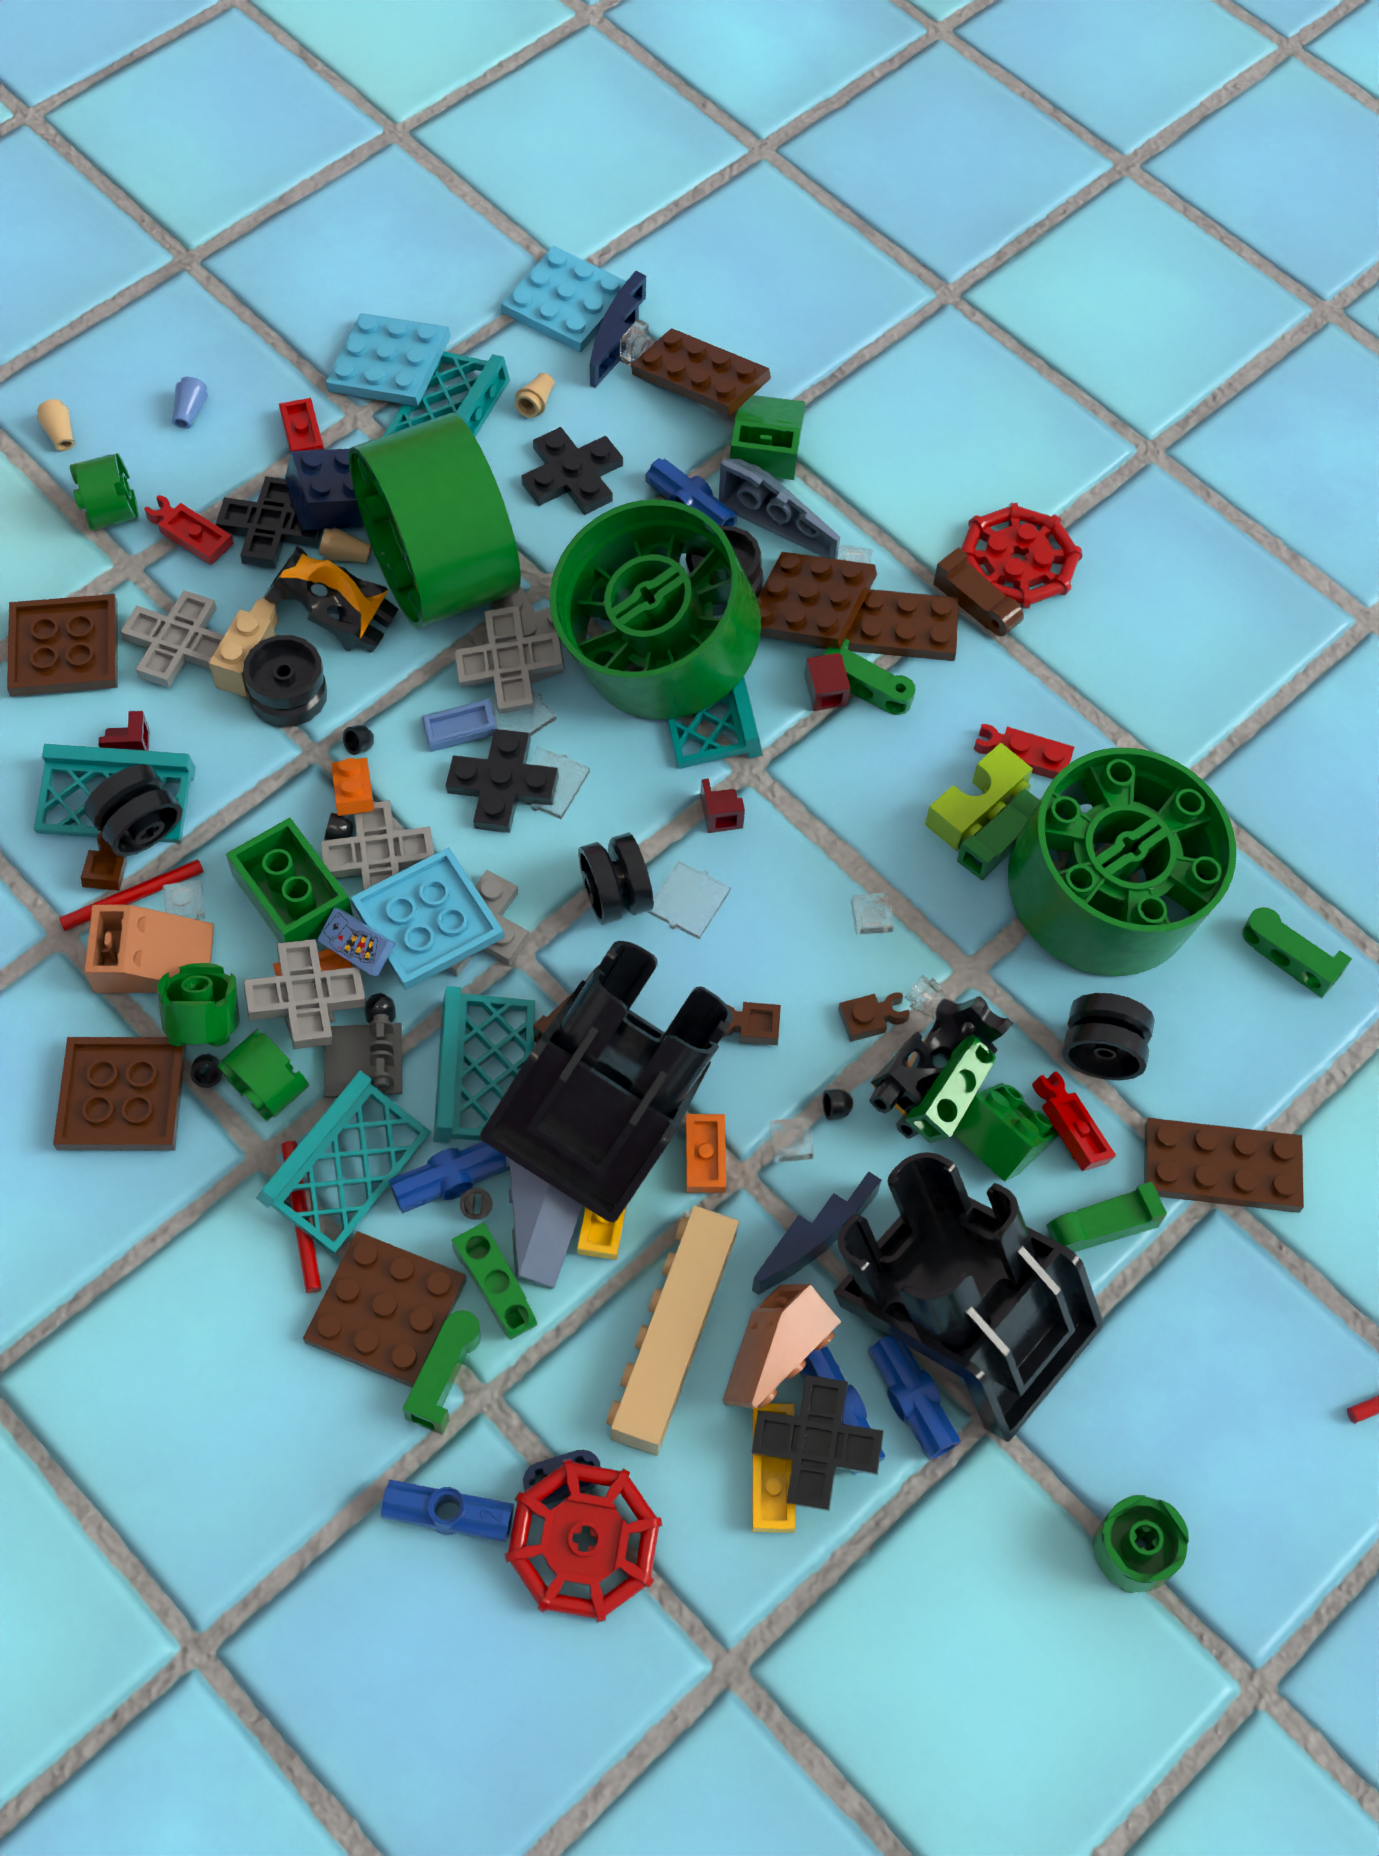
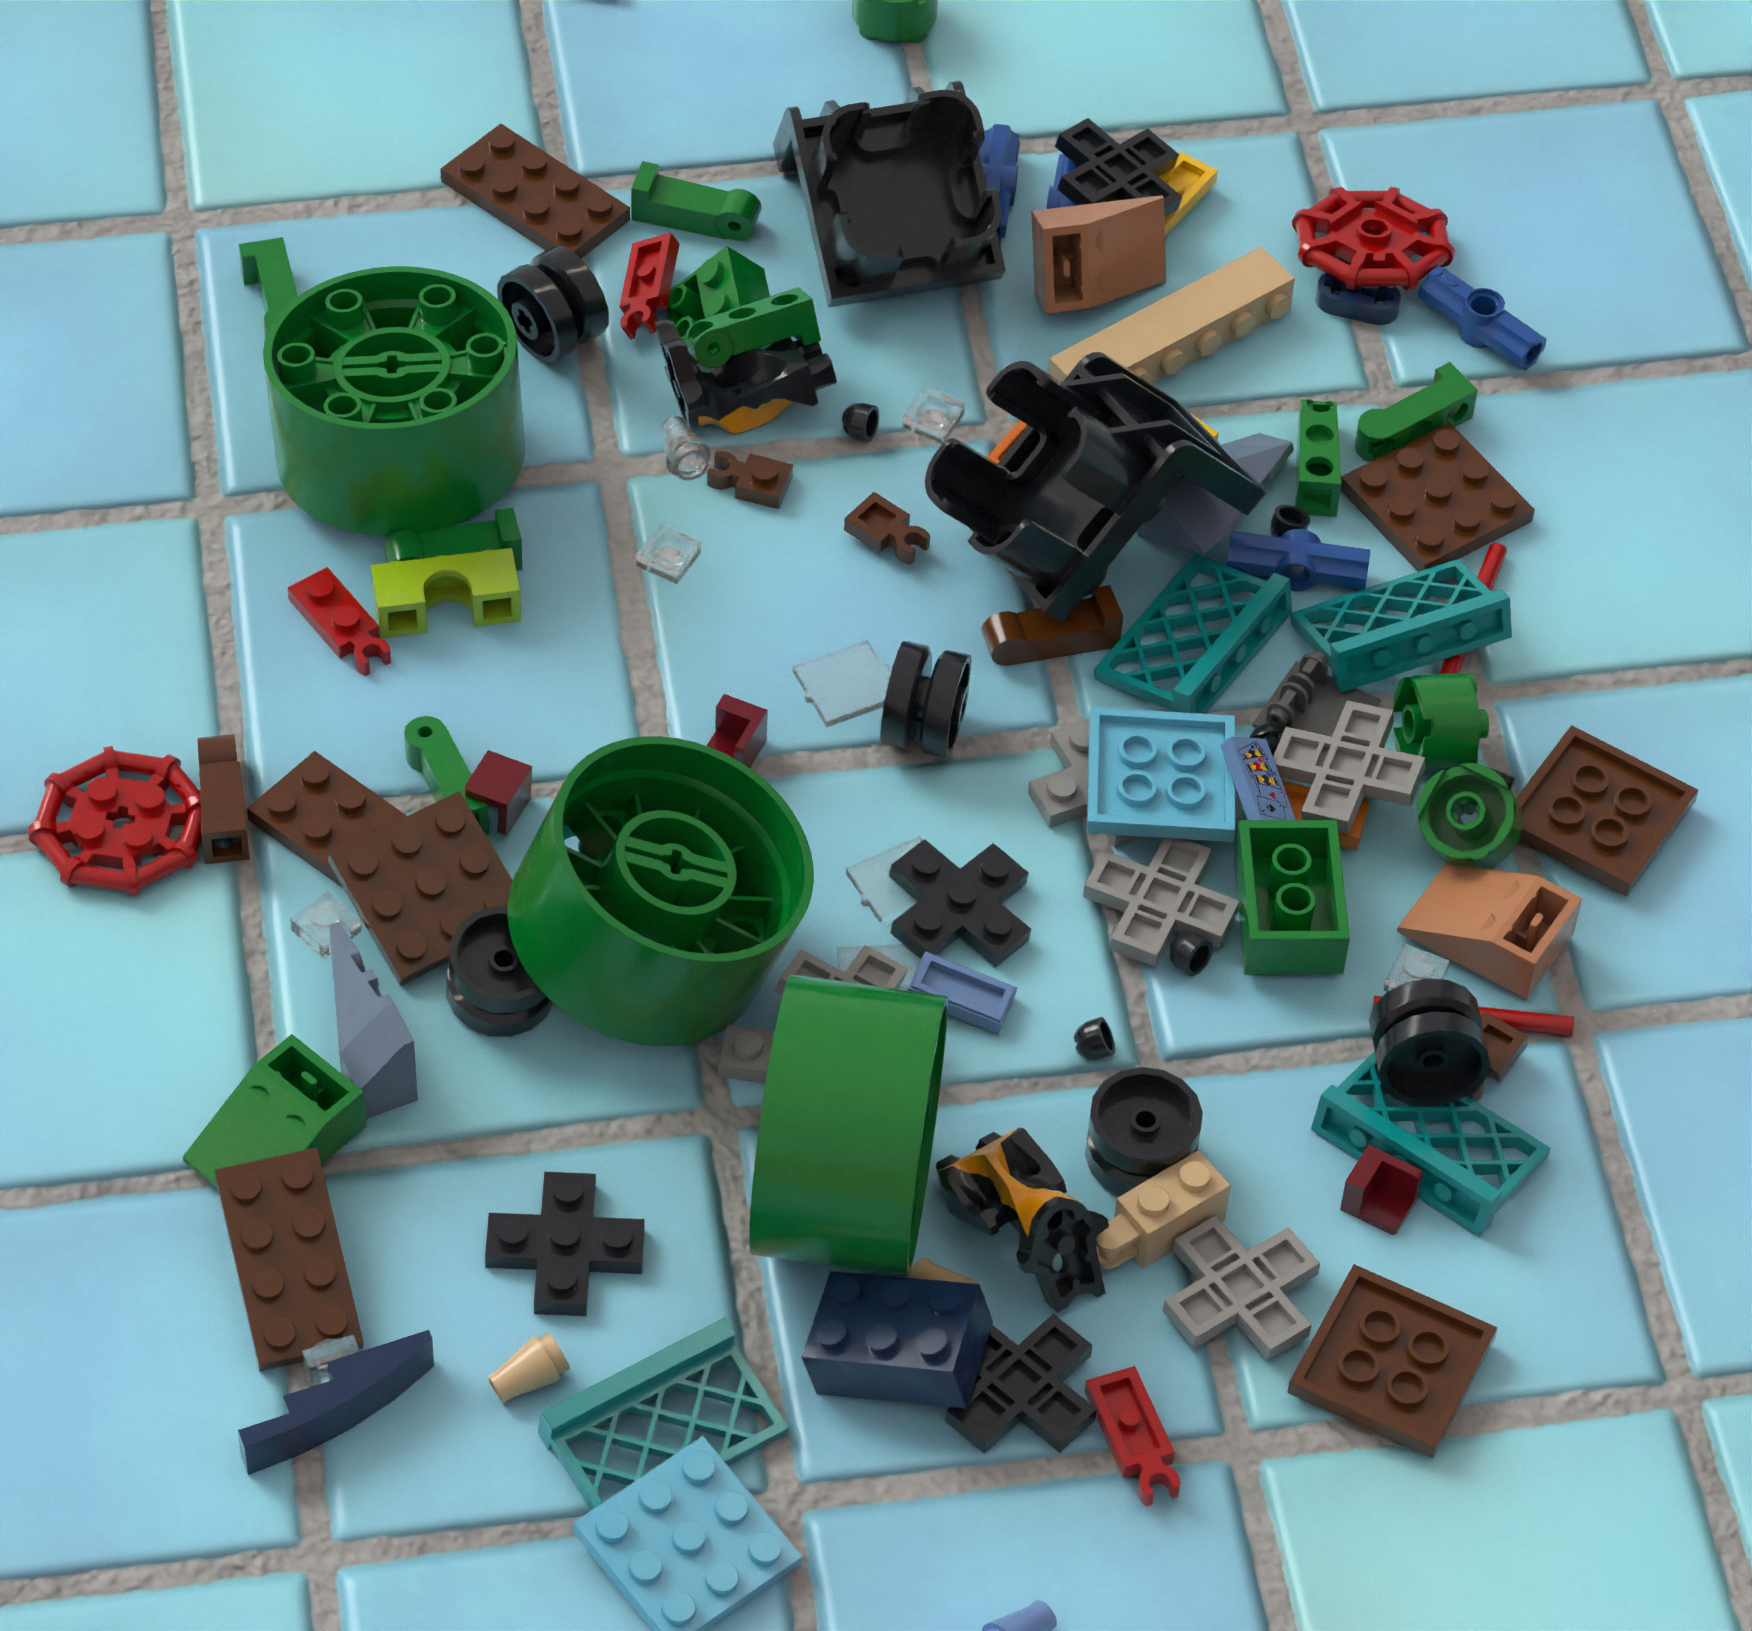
camera: 145 degrees left, 10 degrees down
green brick [70,453,139,531] -> none
red plate [279,398,324,452] -> none
orange plate [331,757,374,816] -> none
medium azure plate [501,245,627,352] -> none
blue piece [645,458,737,526] -> none
dark blue slope [752,1171,882,1295] -> none

